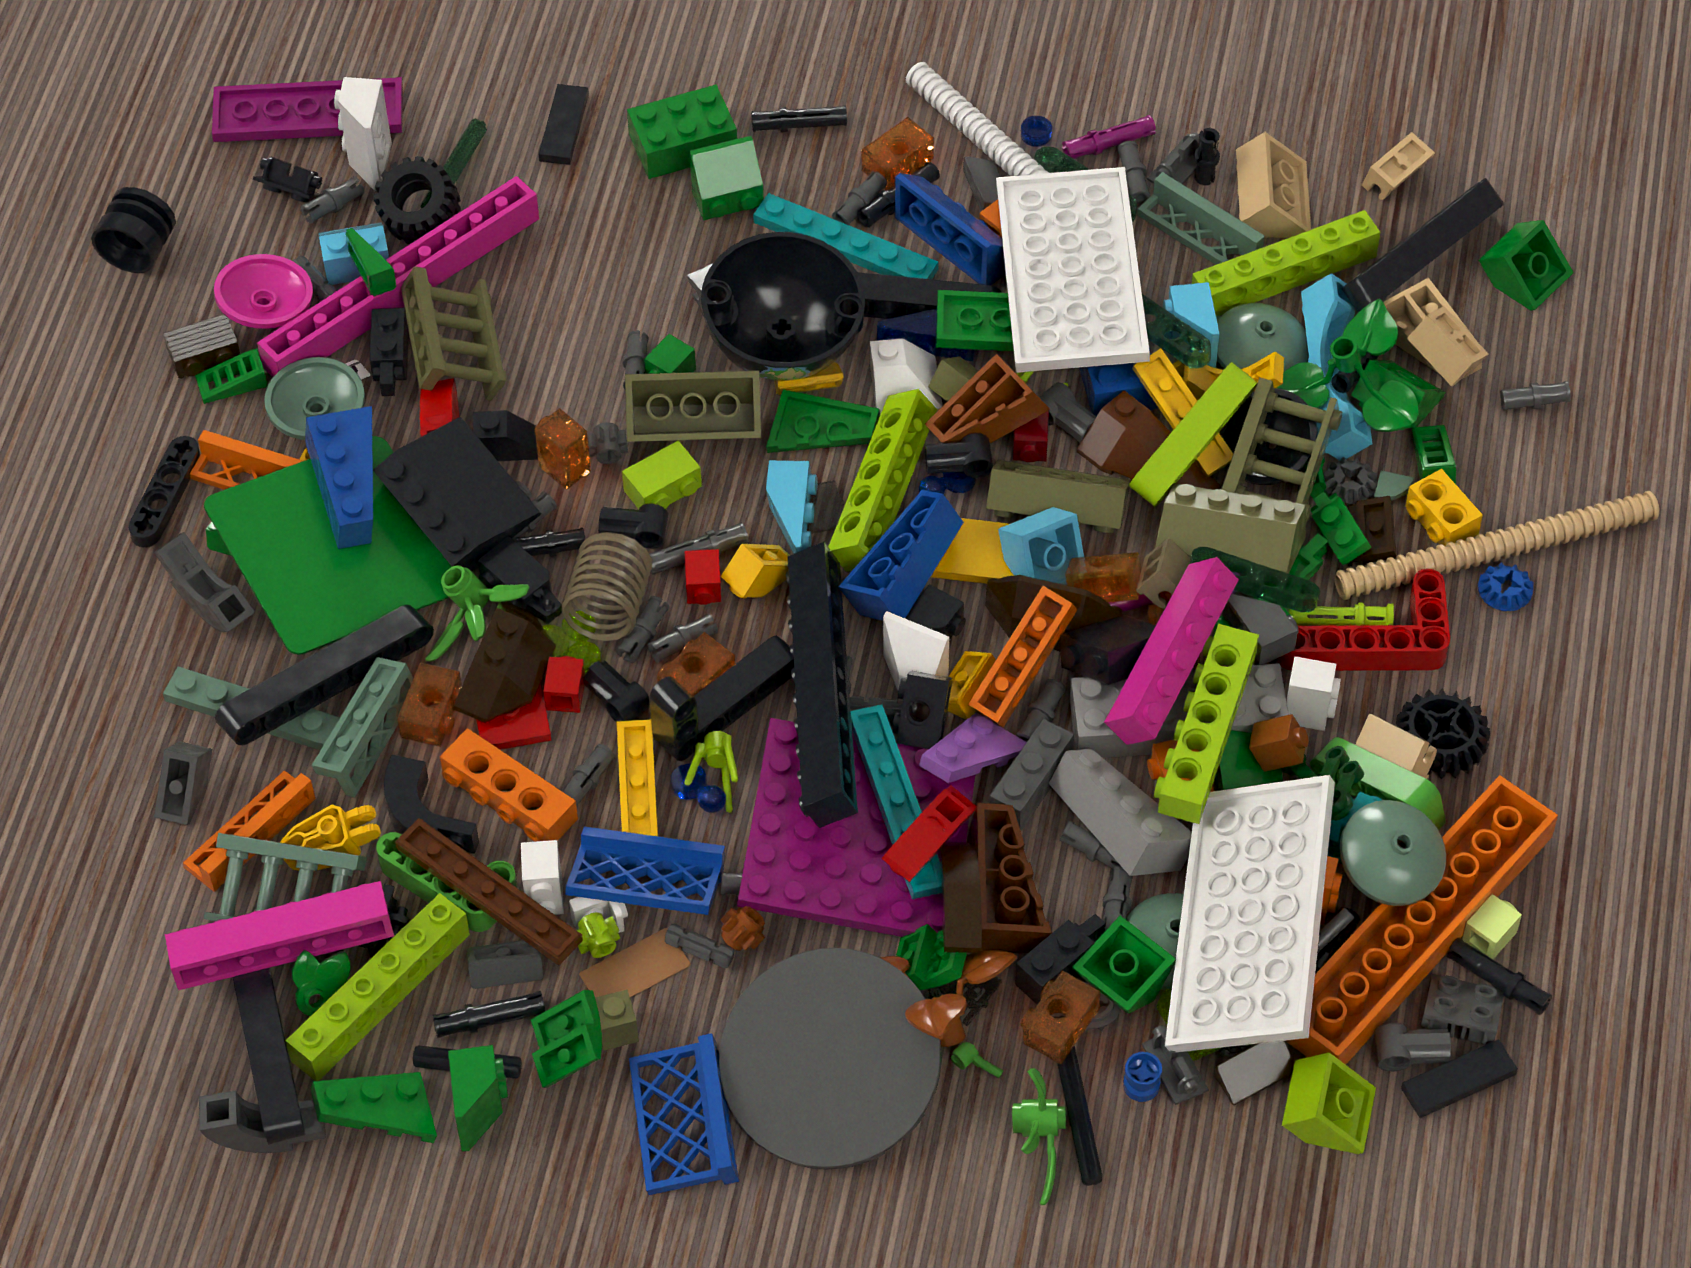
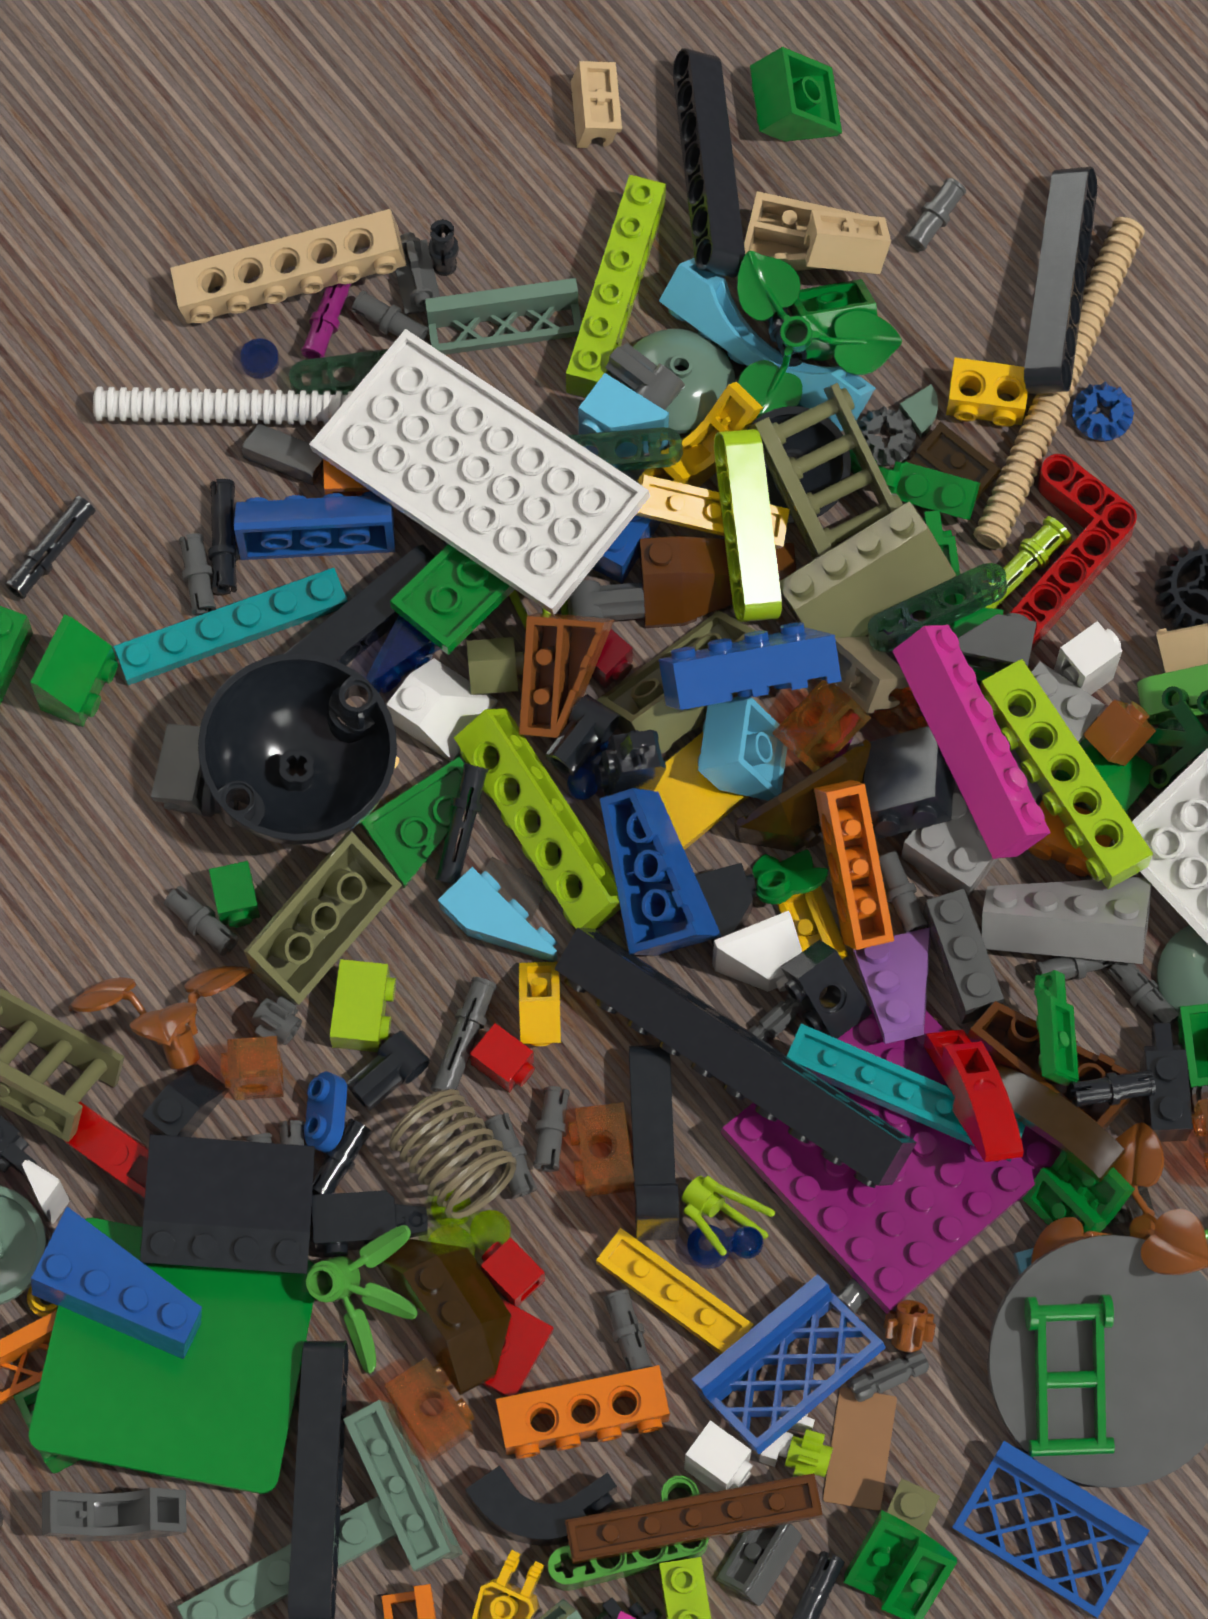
camera: 50 degrees left, 15 degrees up
black piece [583,661,650,723] -> none
clear orange brick [861,117,934,191] -> none
tan slope [1236,132,1311,238] -> none
green slope [1412,425,1456,484] -> none
none -> white slope [22,1160,69,1225]
none -> dark orange plant [68,966,255,1069]
none -> tan brick [170,209,407,324]
none -> blue plate [304,1071,347,1153]
none -> black pin [435,763,489,884]
none -> black hinge [595,730,666,797]
none -> dark grey piece [605,343,685,410]
none -> blue wedge [659,622,842,710]
none -> green plate [752,849,829,904]
none -> beam [1024,166,1098,394]
none -> green piece [1024,1294,1115,1457]
none -> green hinge [1034,970,1079,1087]
none -> black pin [1069,1069,1156,1108]

